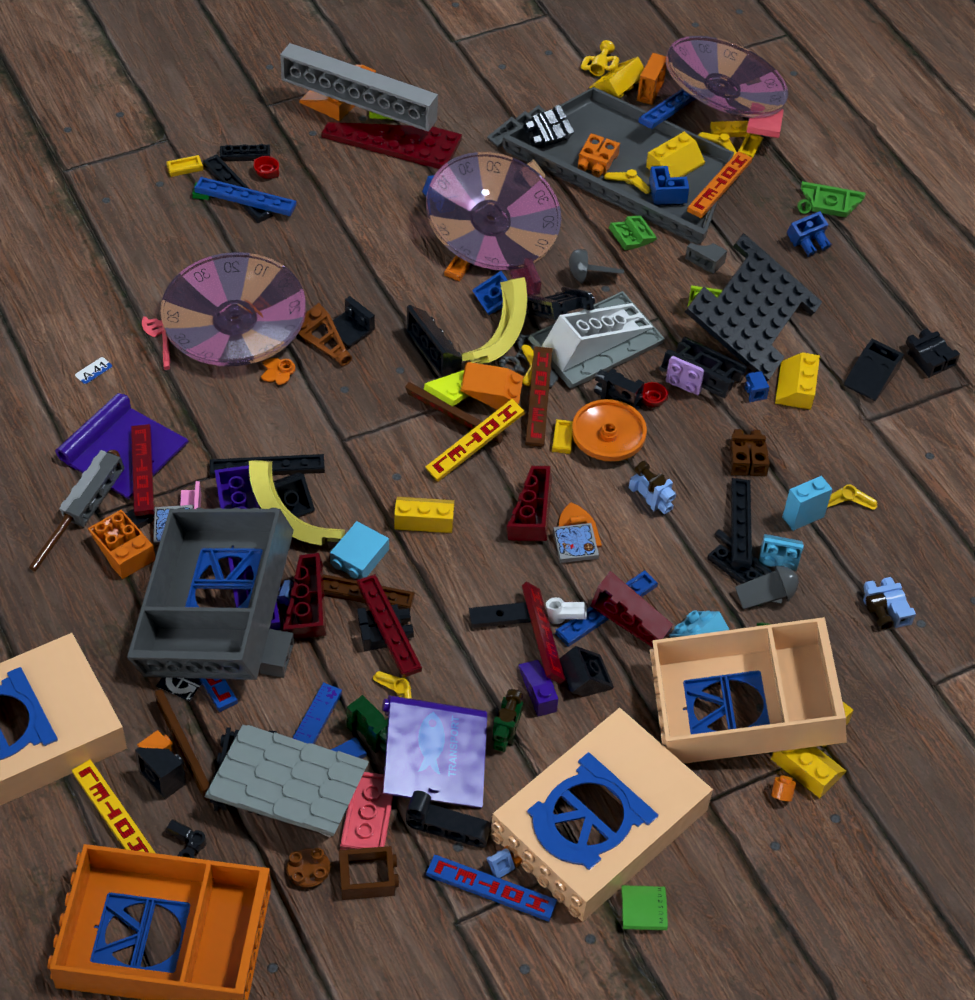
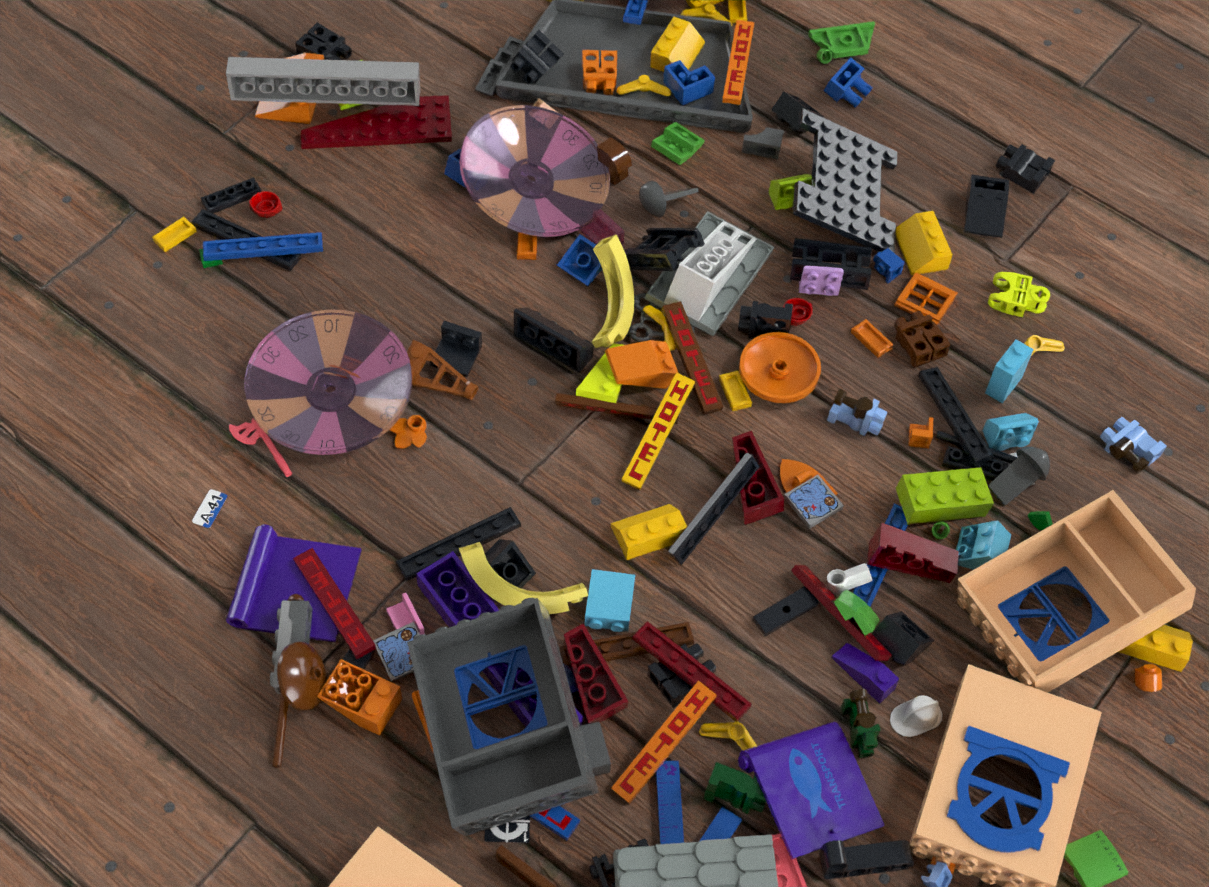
camera: 25 degrees left, 5 degrees up
none -> reddish brown dish [277,642,327,711]
none -> black hips [295,22,352,60]
none -> reddish brown brick [597,137,632,185]
none -> orange tile [611,681,717,804]
none -> black tile [668,453,760,565]
none -> black slope [771,91,825,133]
none -> bright green slope [834,589,880,636]
none -> orange tile [851,319,893,358]
none -> white piece [890,695,942,737]
none -> orange piece [894,272,958,325]
none -> lime brick [896,468,994,524]
none -> orange panel [908,417,934,449]
none -> bright green hinge [932,521,950,539]
none -> neon yellow piece [988,272,1050,317]

